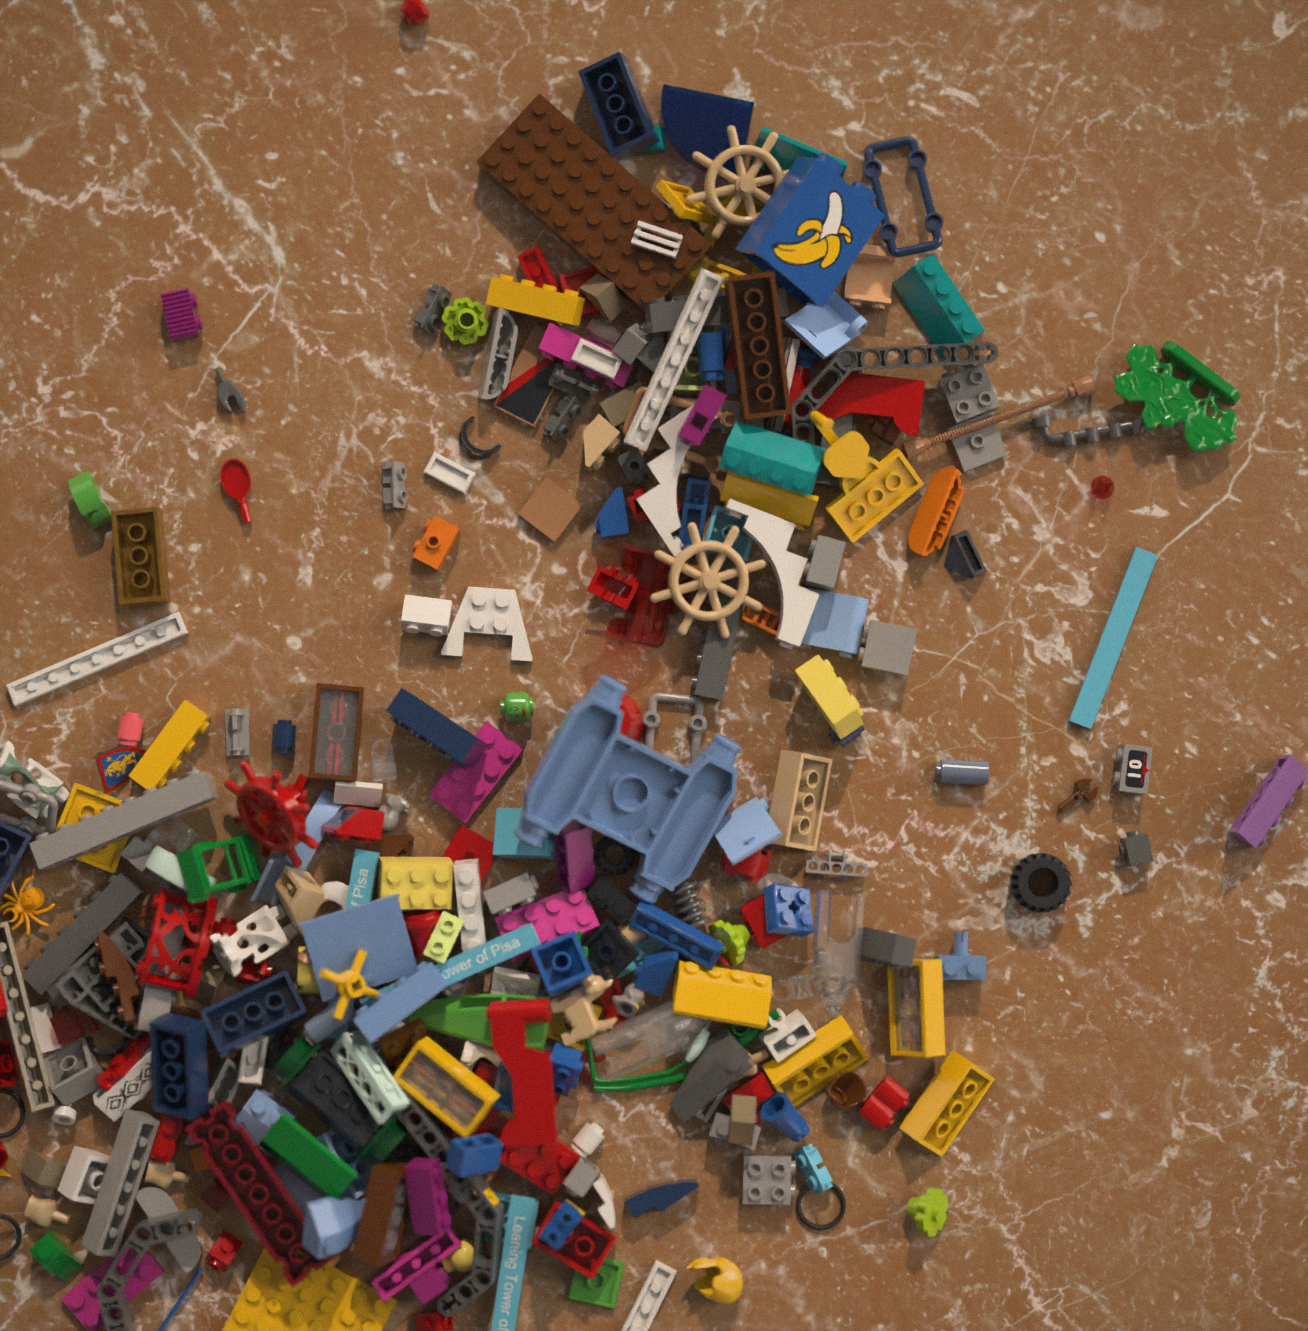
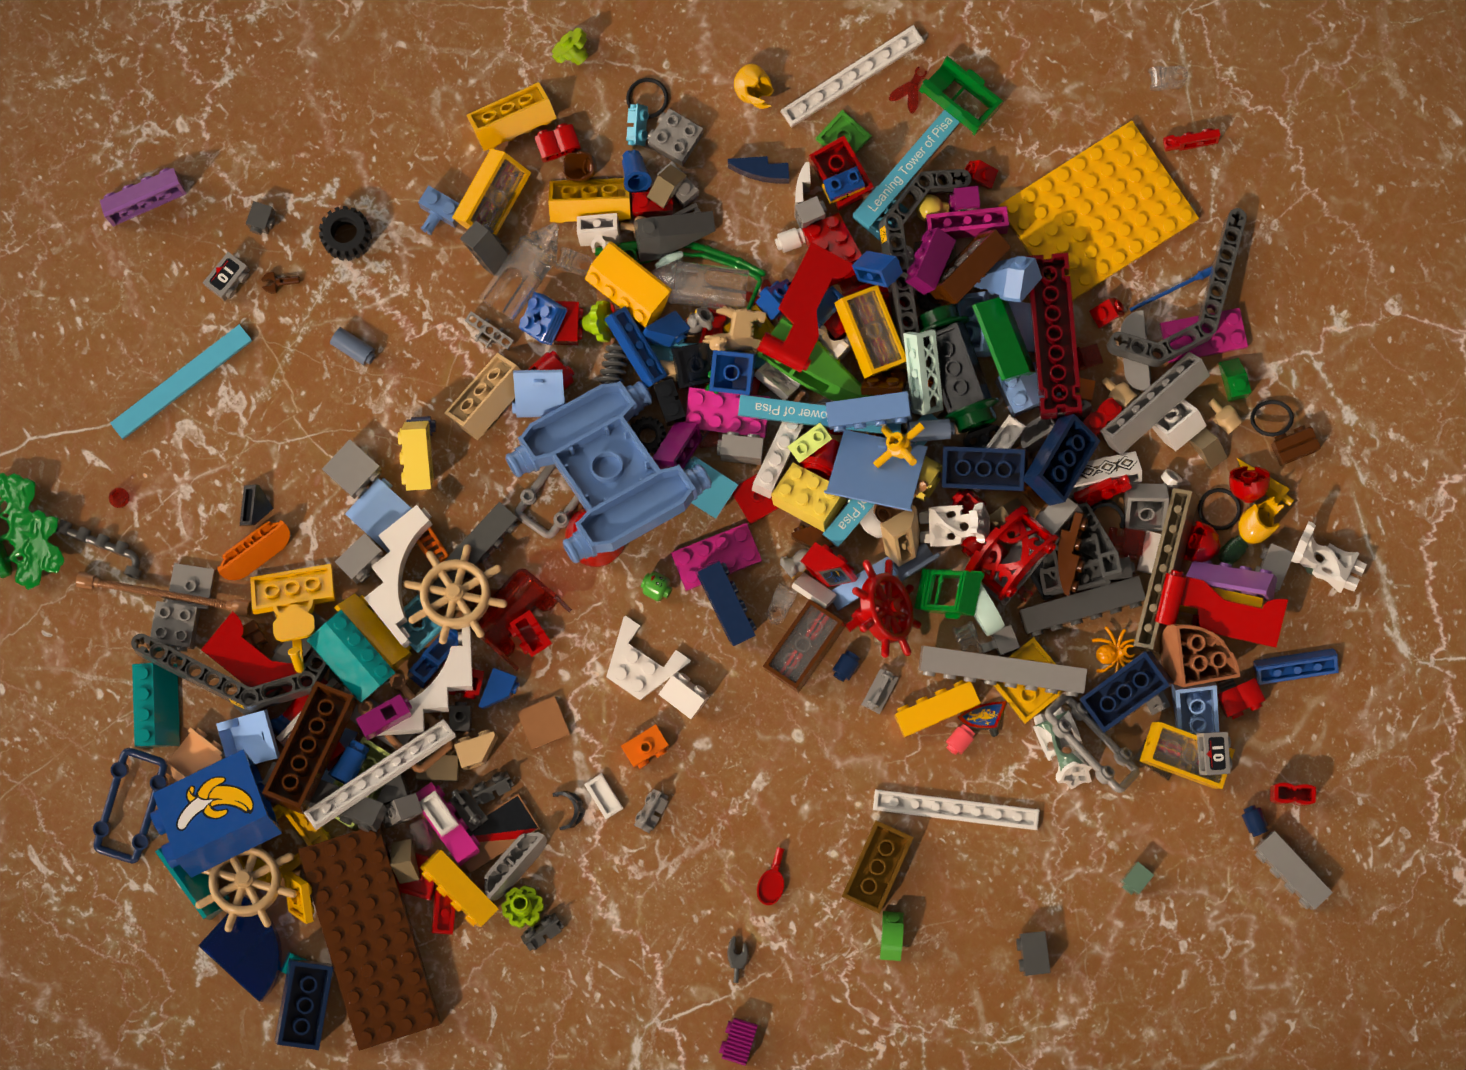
camera: 150 degrees left, 5 degrees down
white tile [631,221,683,259] -> none

